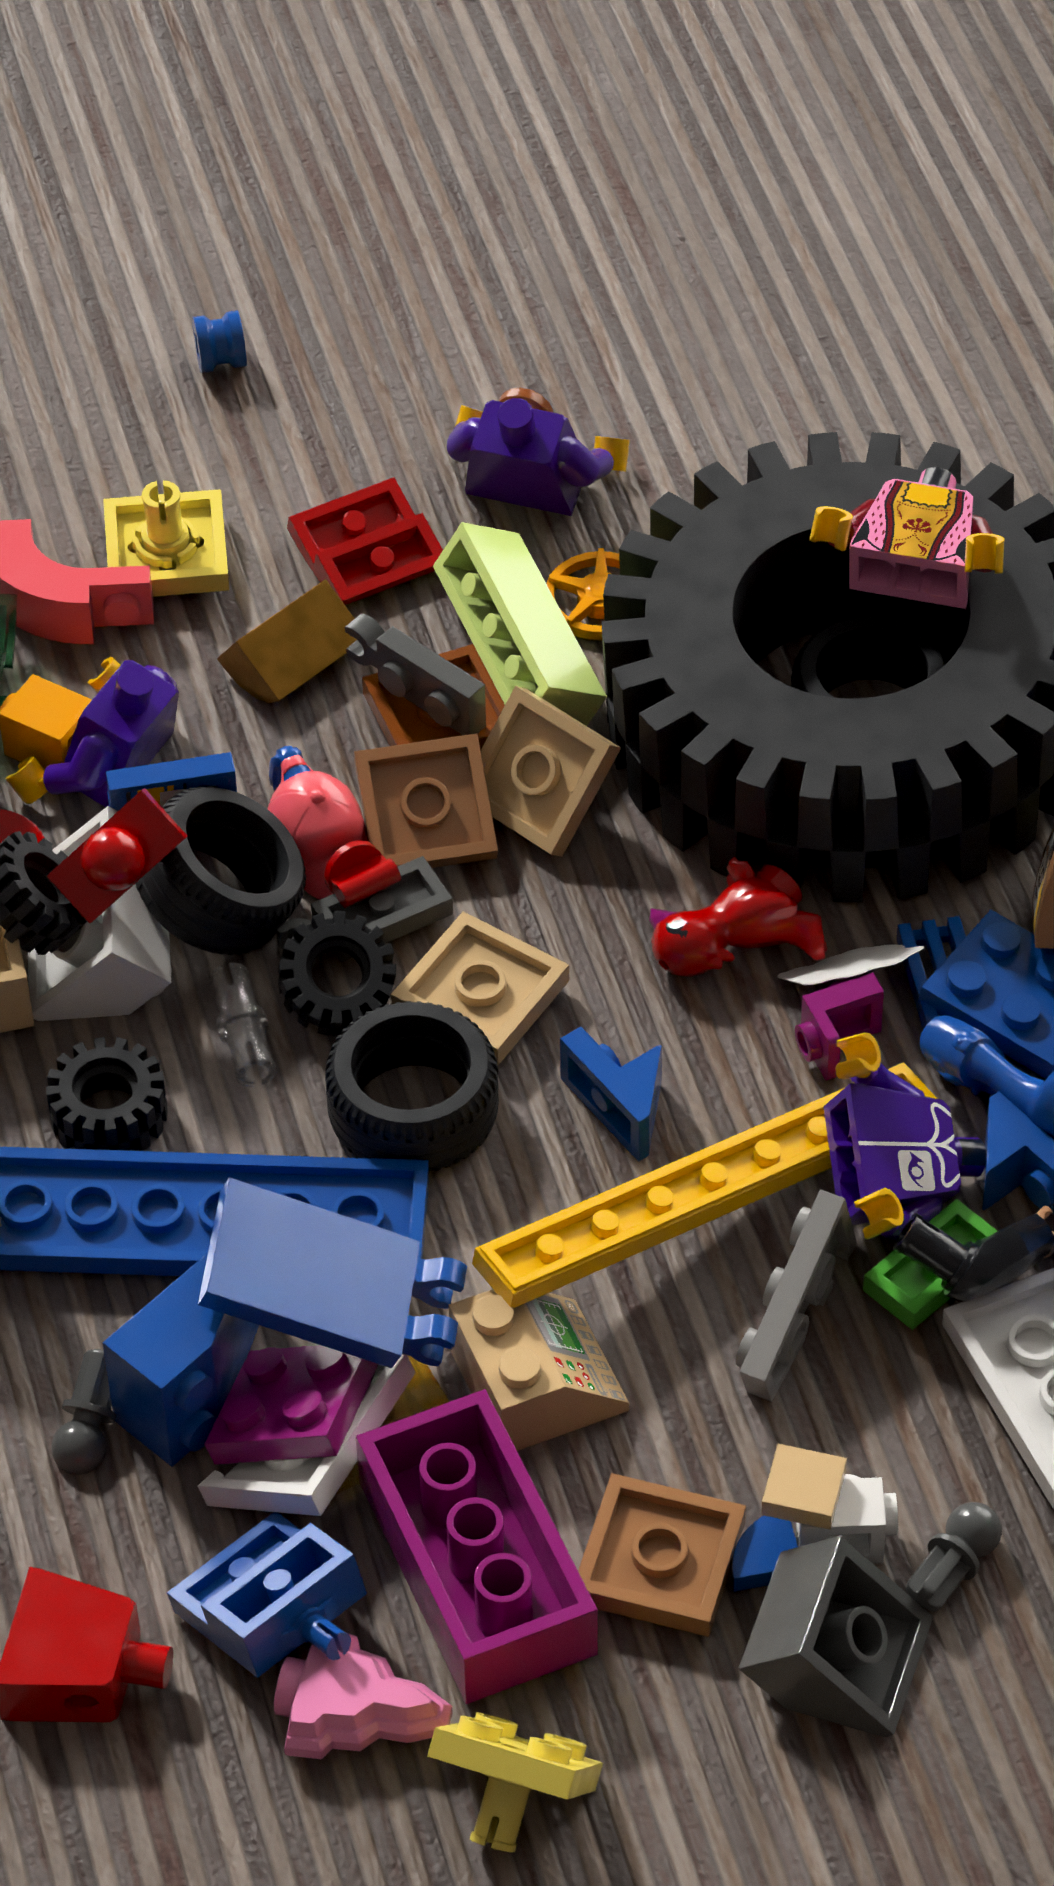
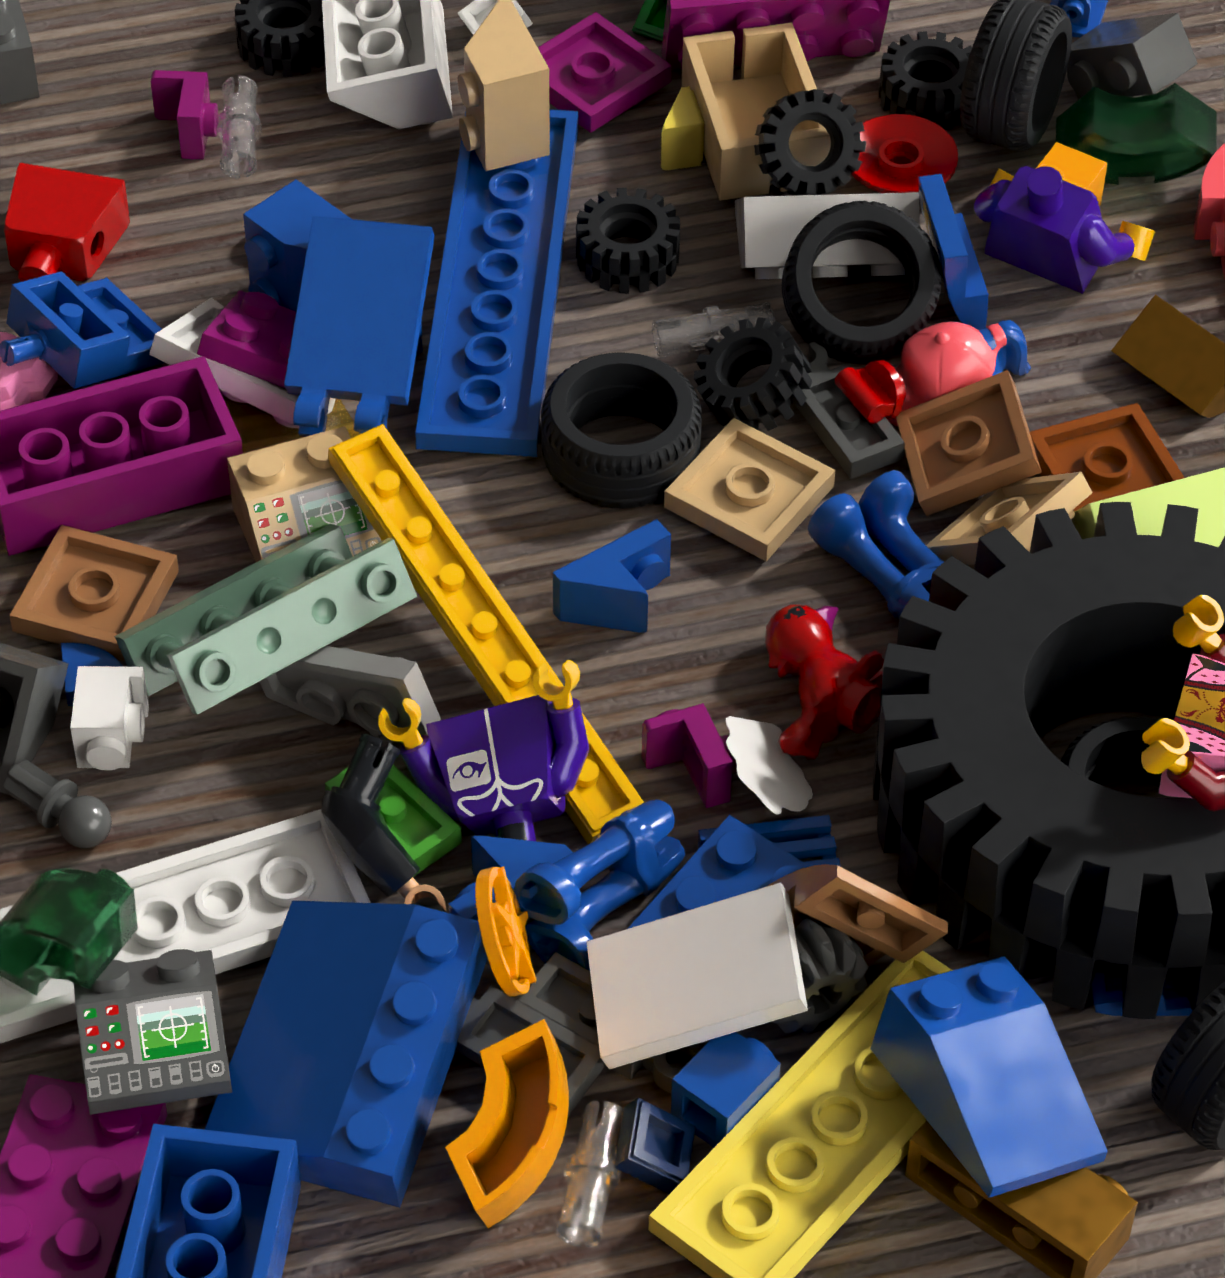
camera: 90 degrees right, 0 degrees up
red tile [47,788,188,924] -> none
dark grey plate [345,613,486,735] -> none
tan tile [761,1444,847,1530] -> none
none -> sand green fence [114,524,417,715]
none -> blue piece [808,470,944,619]

